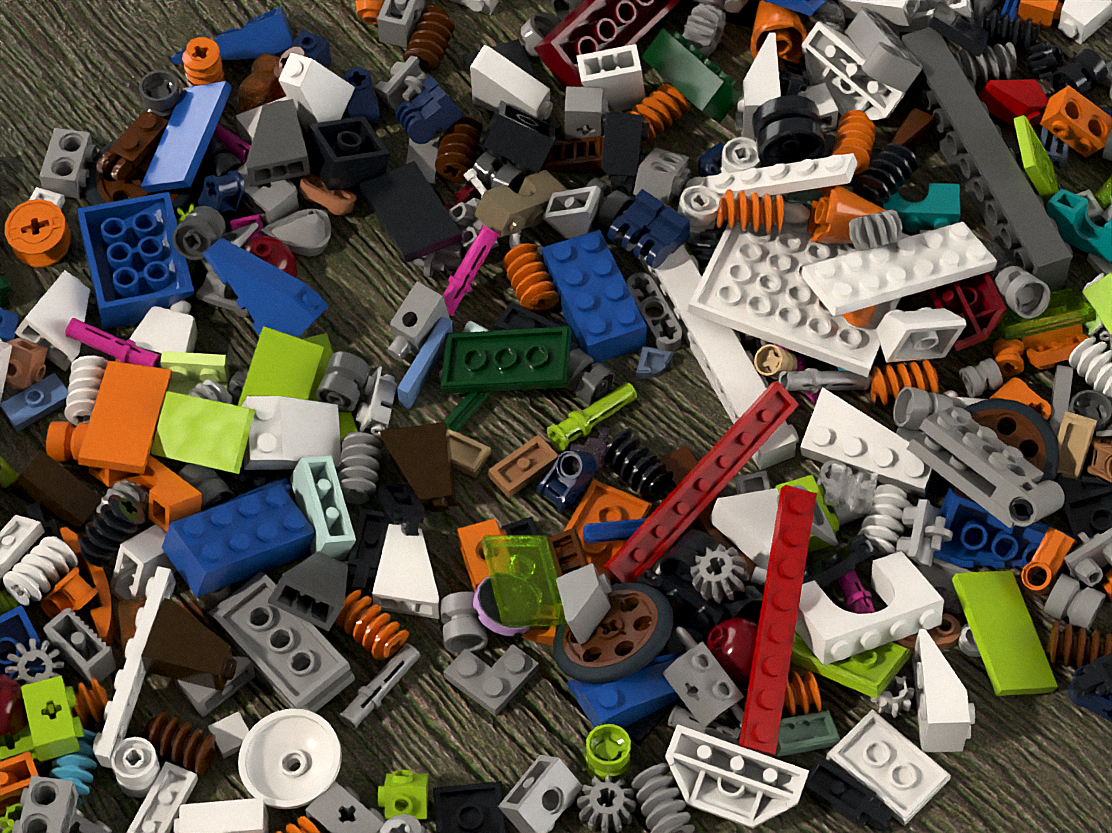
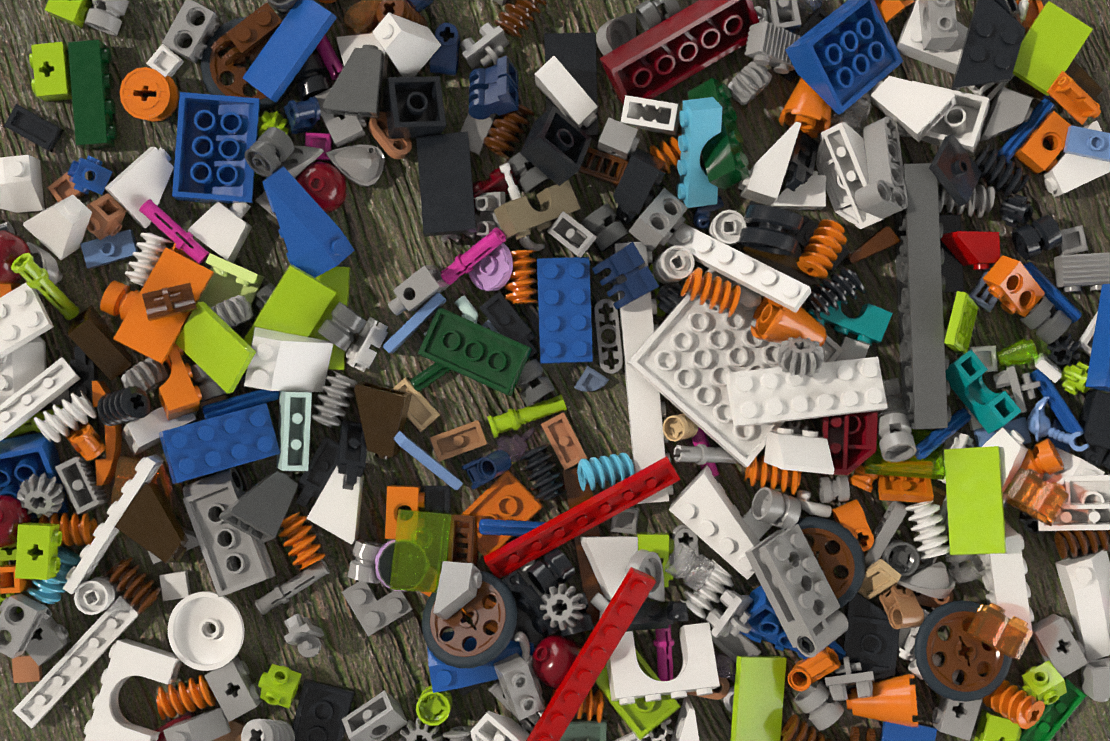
camera: 15 degrees right, 30 degrees up
none -> reddish brown hips [142,283,197,321]
none -> light grey hips [284,614,324,658]
none -> medium blue tile [394,431,463,490]
none -> lavender tile [469,243,513,291]
none -> nougat plate [541,412,587,470]
none -> medium azure piece [577,453,635,492]
none -> medium azure arch [676,97,722,208]
none -> blue axle [915,409,971,460]

